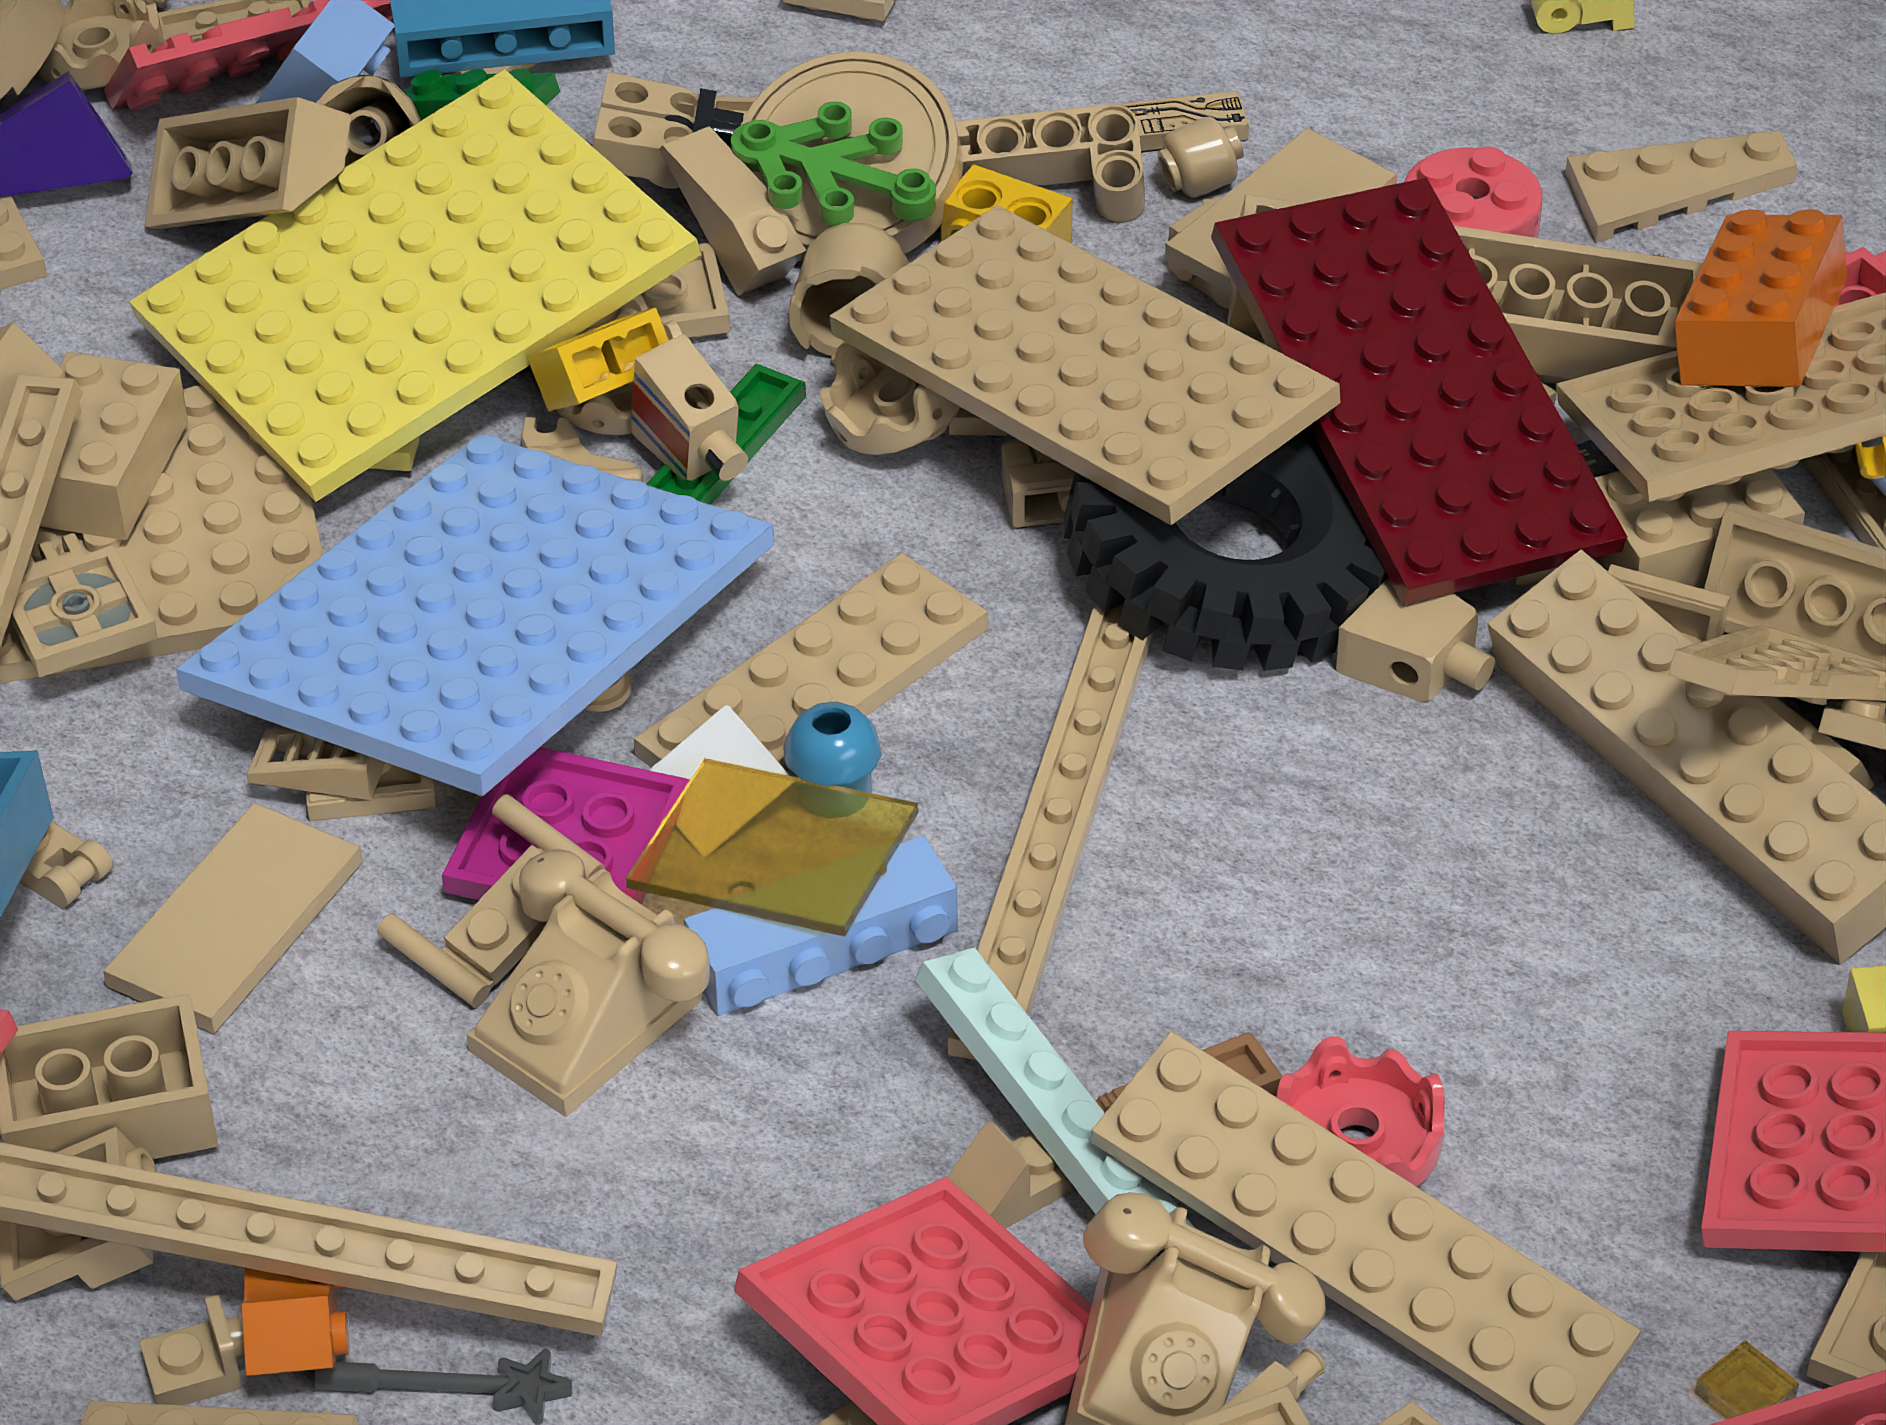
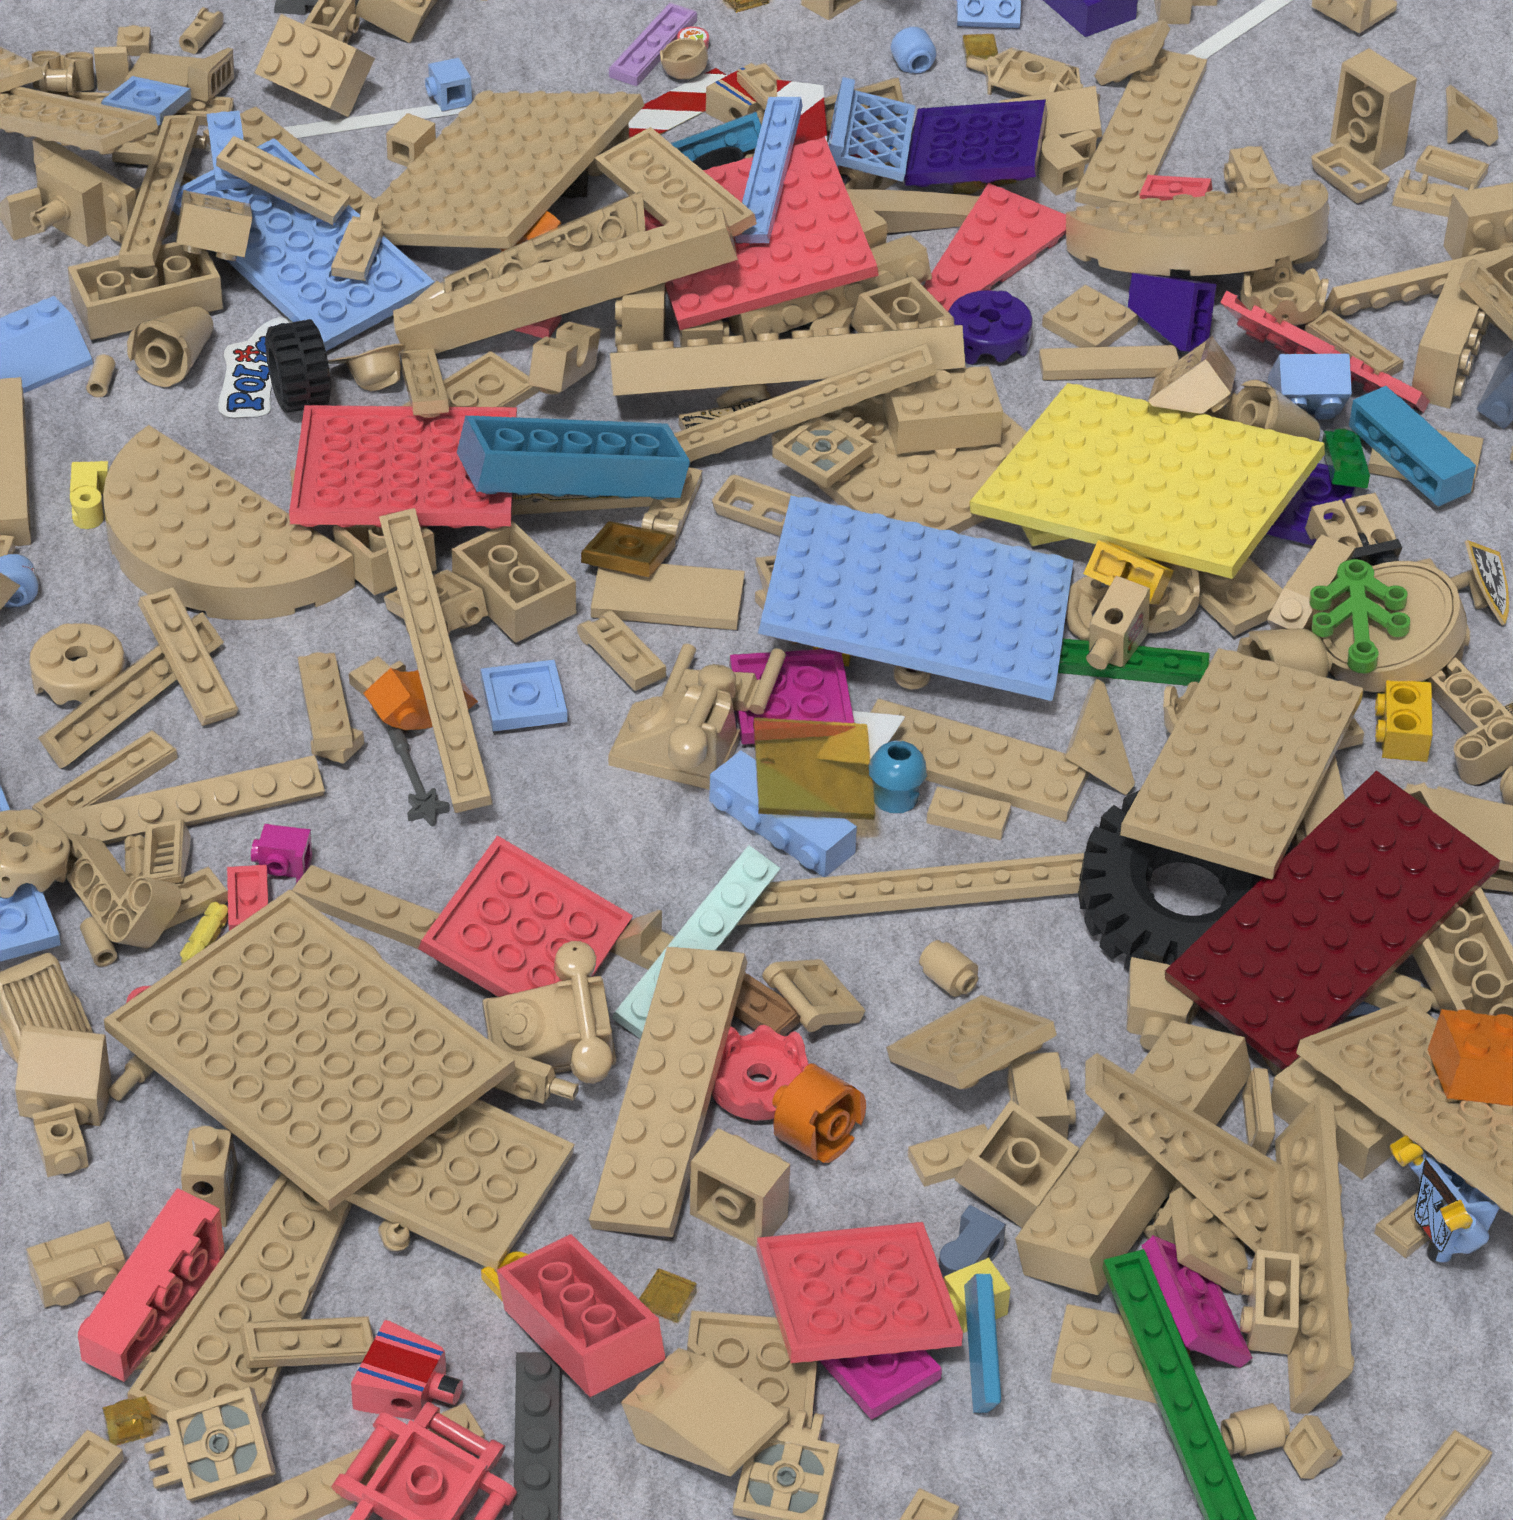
camera: 65 degrees right, 0 degrees up
none -> light blue plate [481,659,567,731]
none -> tan plate [577,610,666,691]
none -> pearl gold tile [581,521,676,577]
none -> tan brick [690,1128,790,1248]
none -> tan piece [712,475,799,536]
none -> tan plate [762,959,866,1032]
none -> orange brick [772,1063,866,1163]
none -> tan plate [886,995,1057,1090]
none -> tan plate [908,1124,988,1187]
none -> tan brick [919,940,978,997]
none -> tan plate [926,786,1011,840]
none -> sand blue leg [939,1205,1006,1279]
none -> tan brick [955,1100,1079,1228]
none -> tan brick [1007,1052,1076,1139]
none -> tan tile [1039,345,1179,380]
none -> tan wing [1064,679,1135,795]
none -> shield [1450,540,1509,625]

